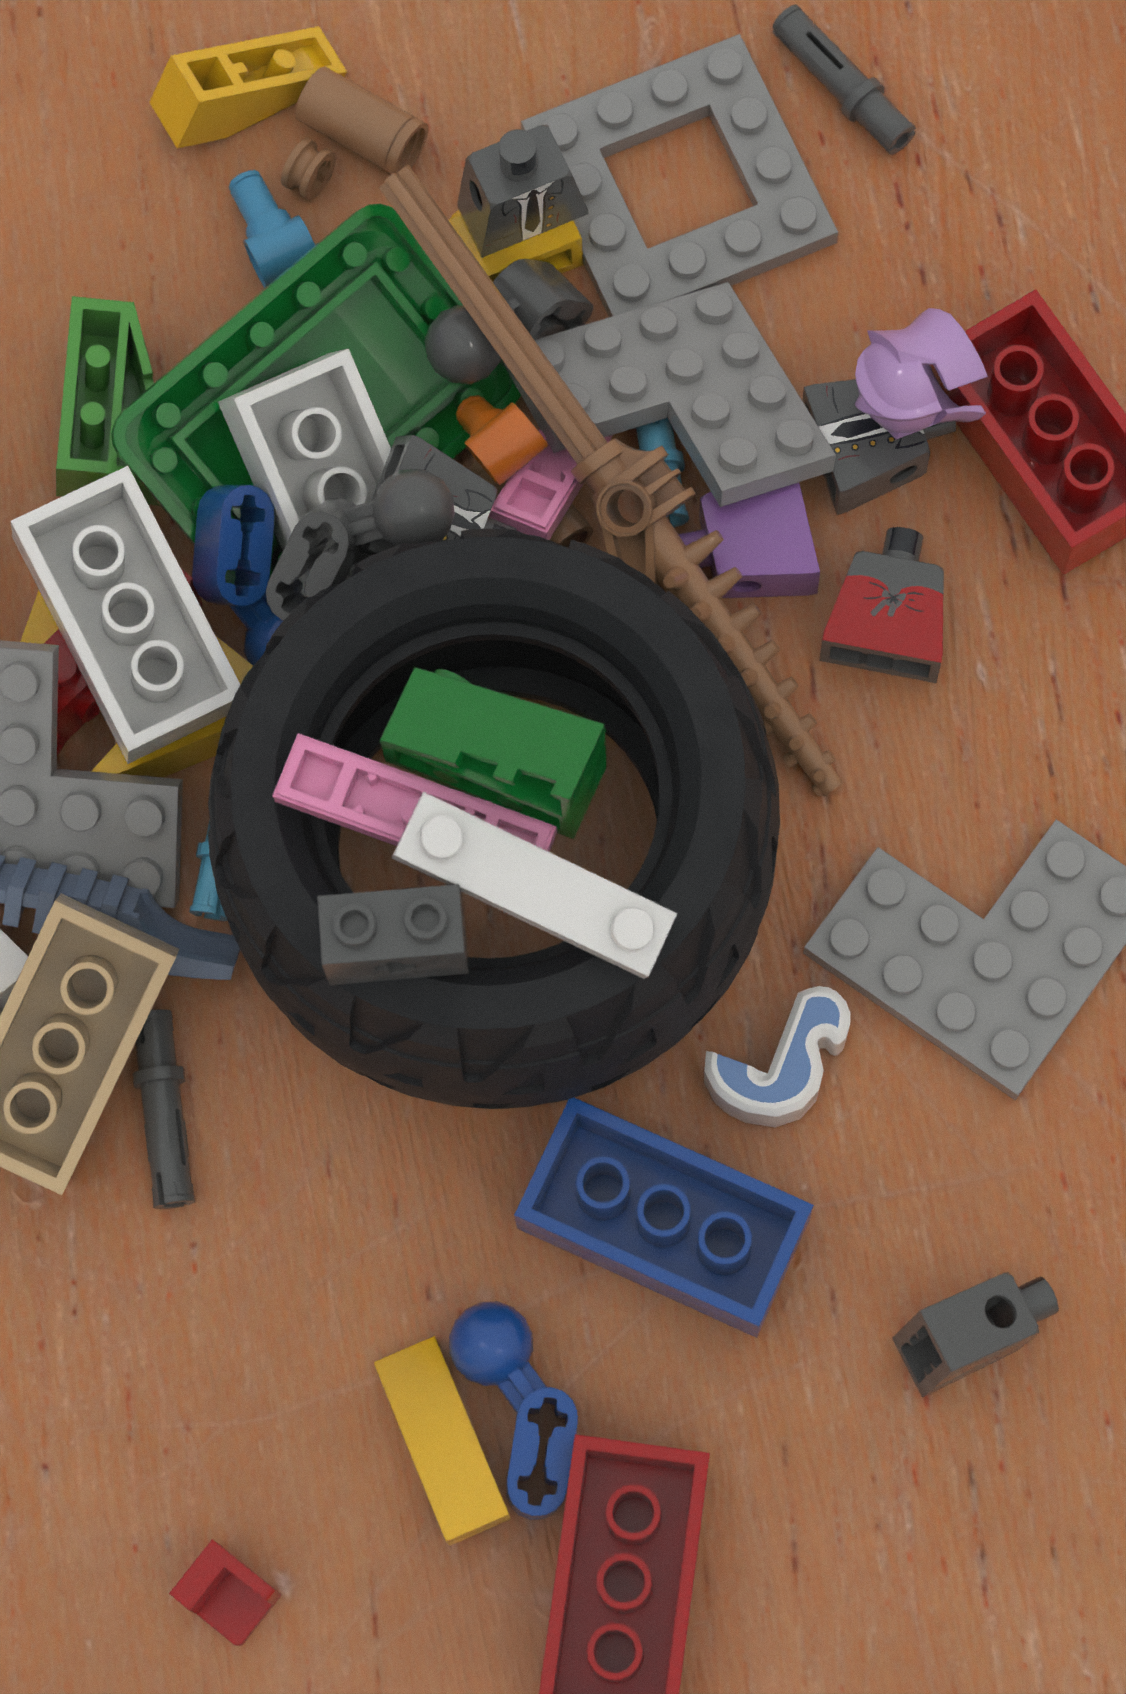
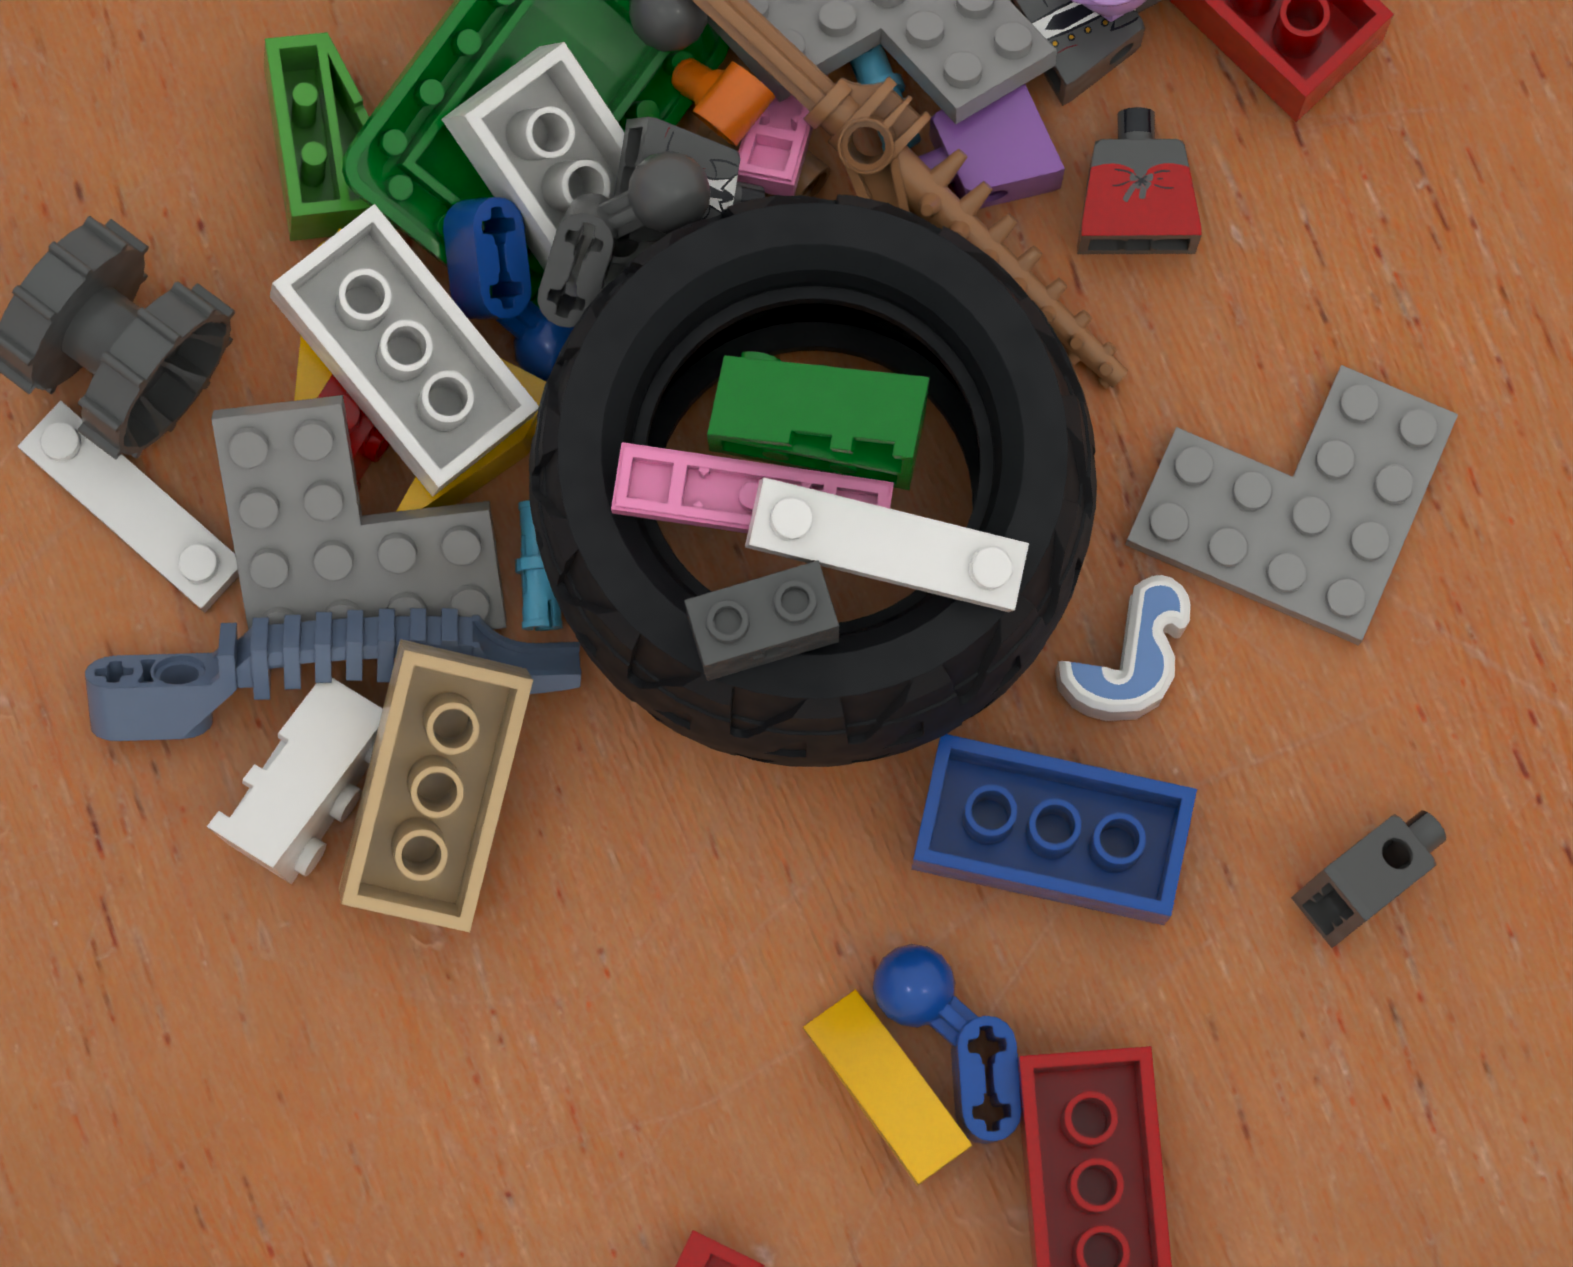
camera: 15 degrees left, 5 degrees up
dark grey pin [132,1009,196,1209] -> none

